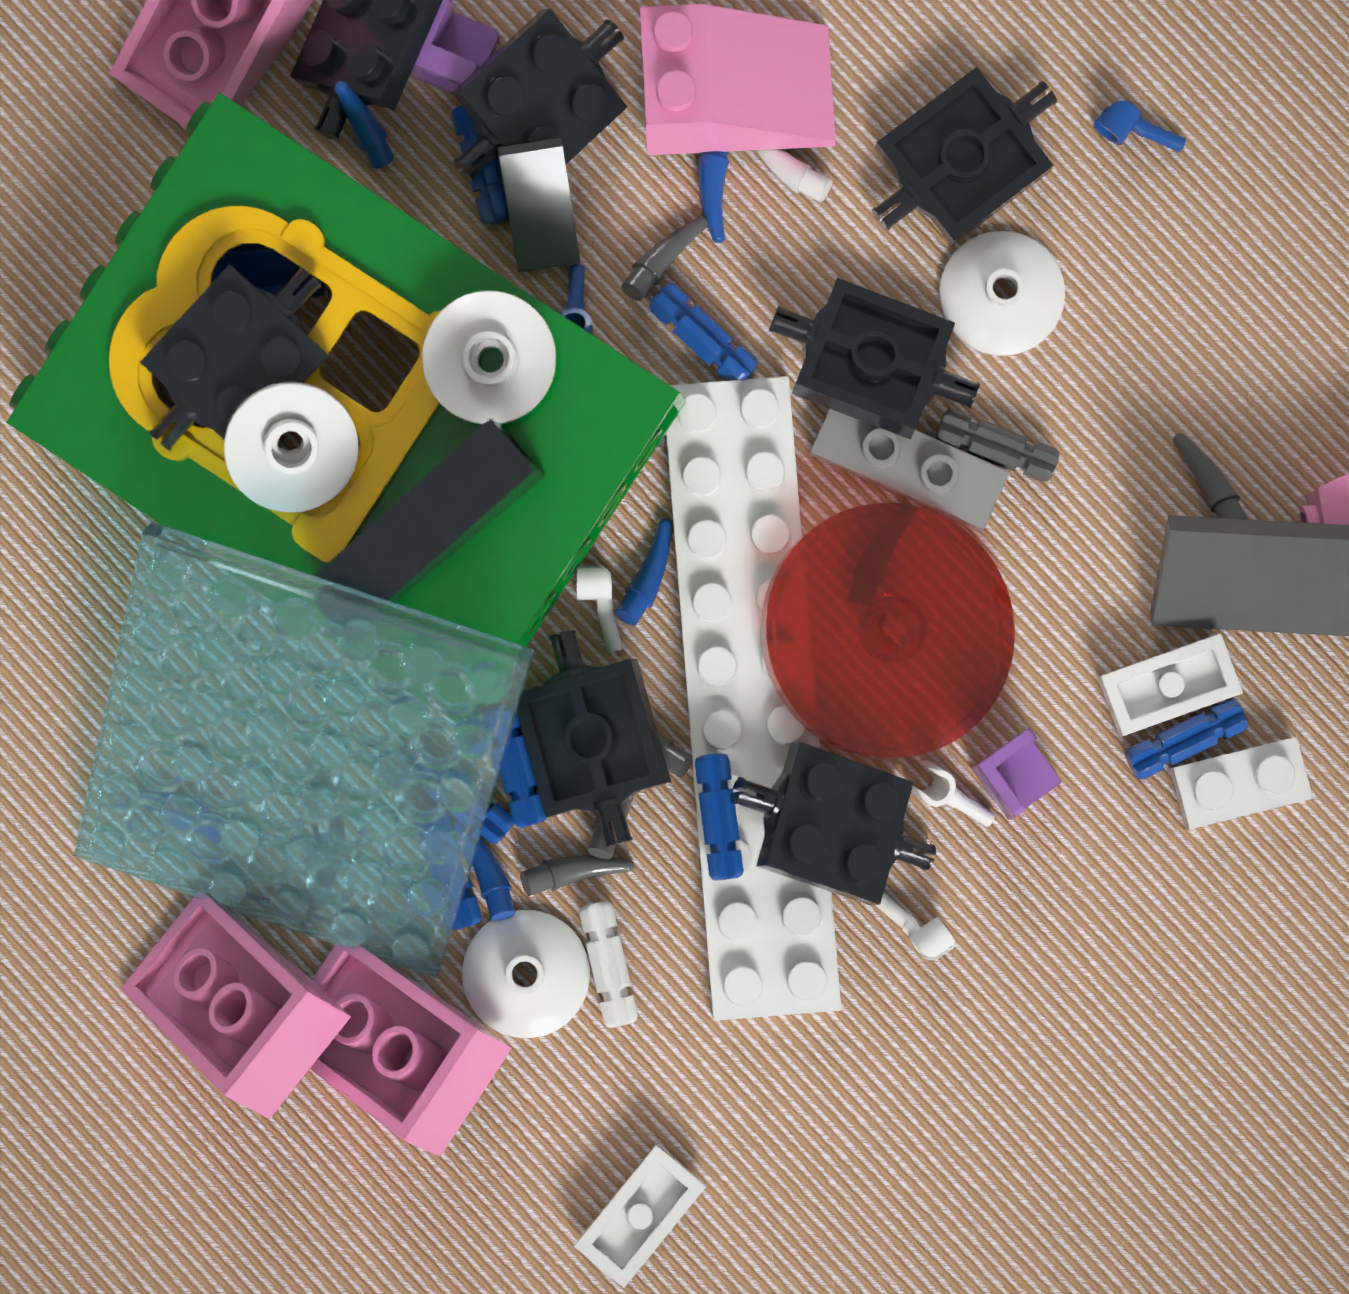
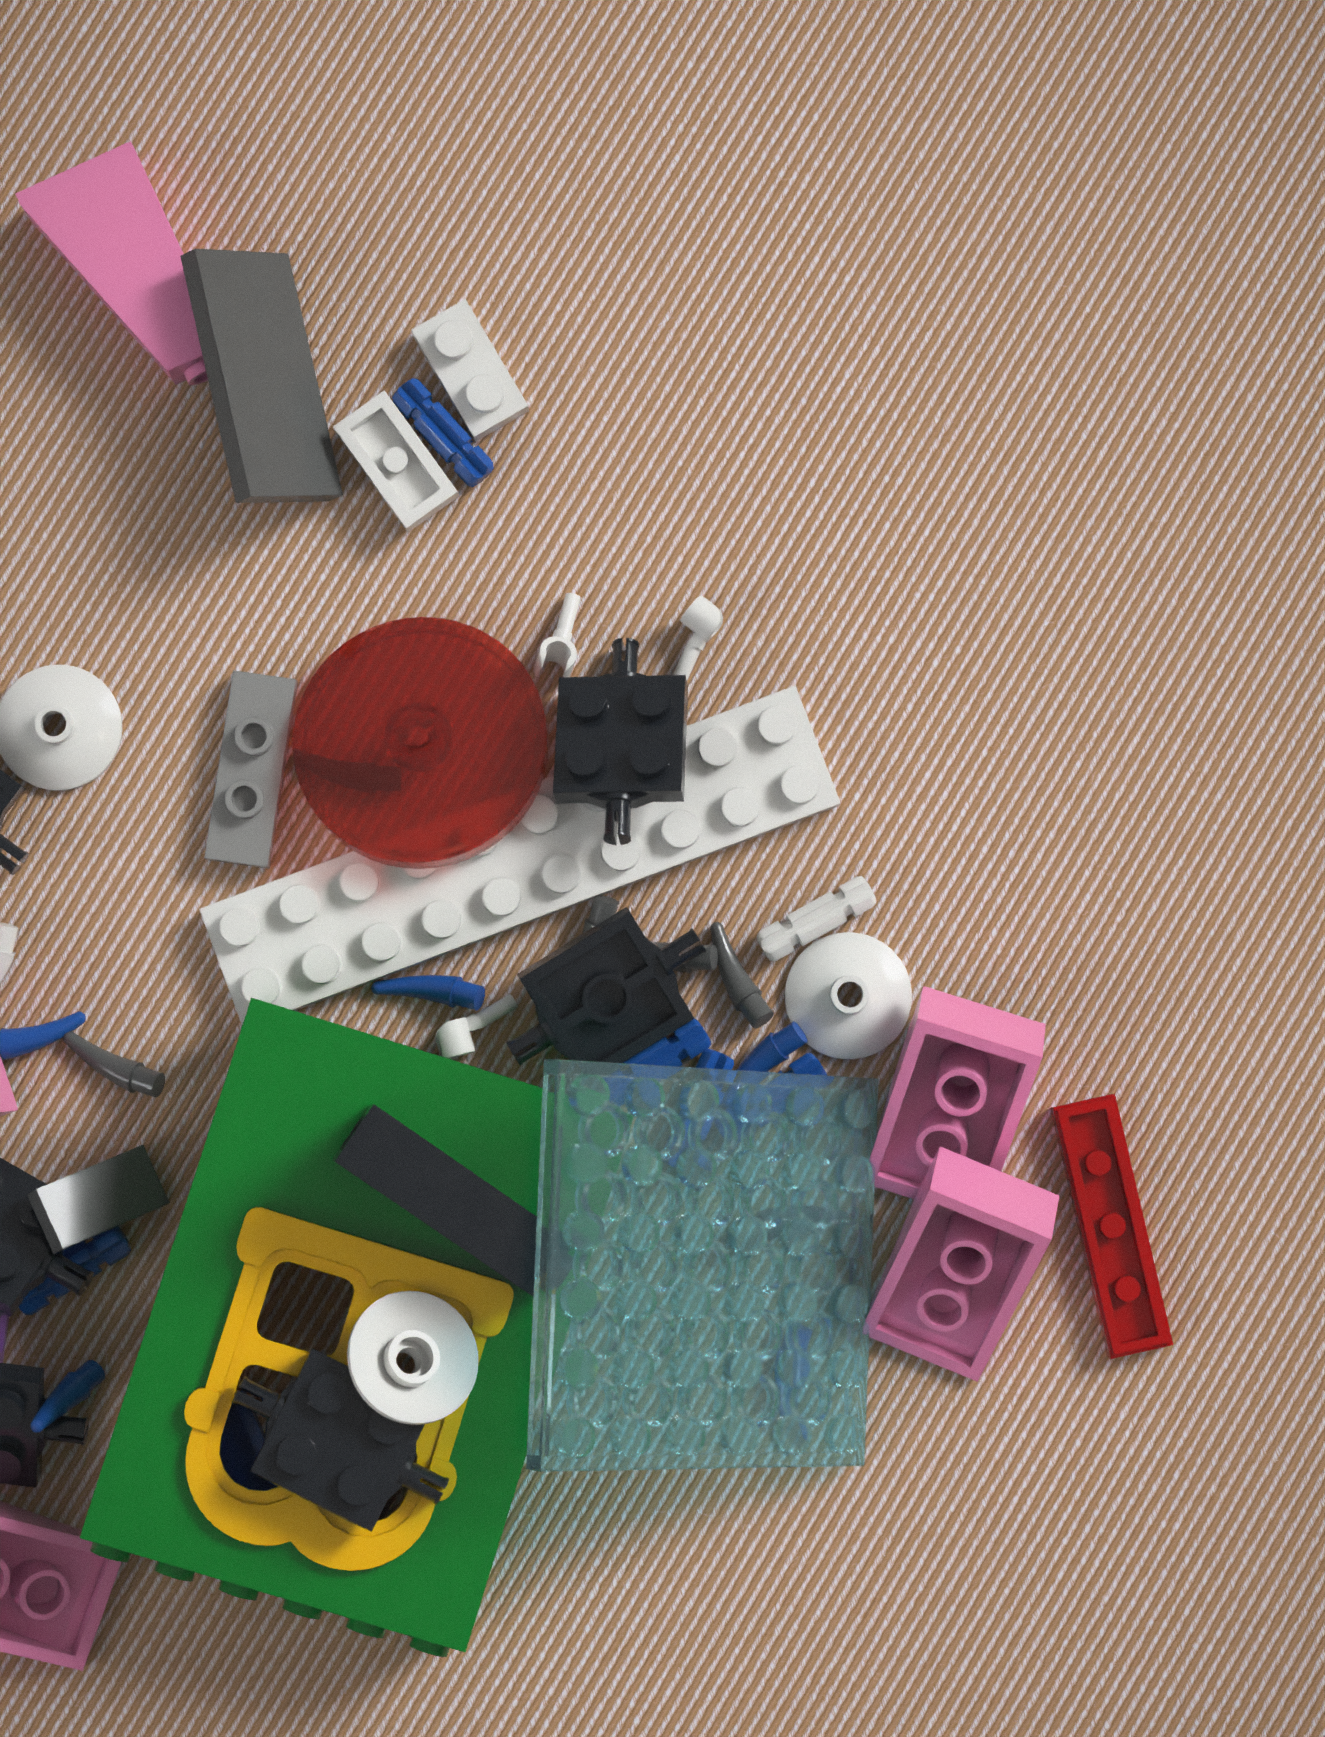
camera: 110 degrees left, 0 degrees up
white dish [422,291,556,425] -> none
blue hand [559,264,593,335] -> none
white plate [574,1144,706,1288] -> none
blue axle [649,282,758,381] -> none
blue axle [695,753,744,881] -> none
black plate [769,278,980,440] -> none
dark grey axle [936,408,1059,482] -> none
medium lavender panel [971,728,1062,820] -> none
dark grey helmet [1173,433,1247,520] -> none
none -> red tile [1050,1094,1173,1359]

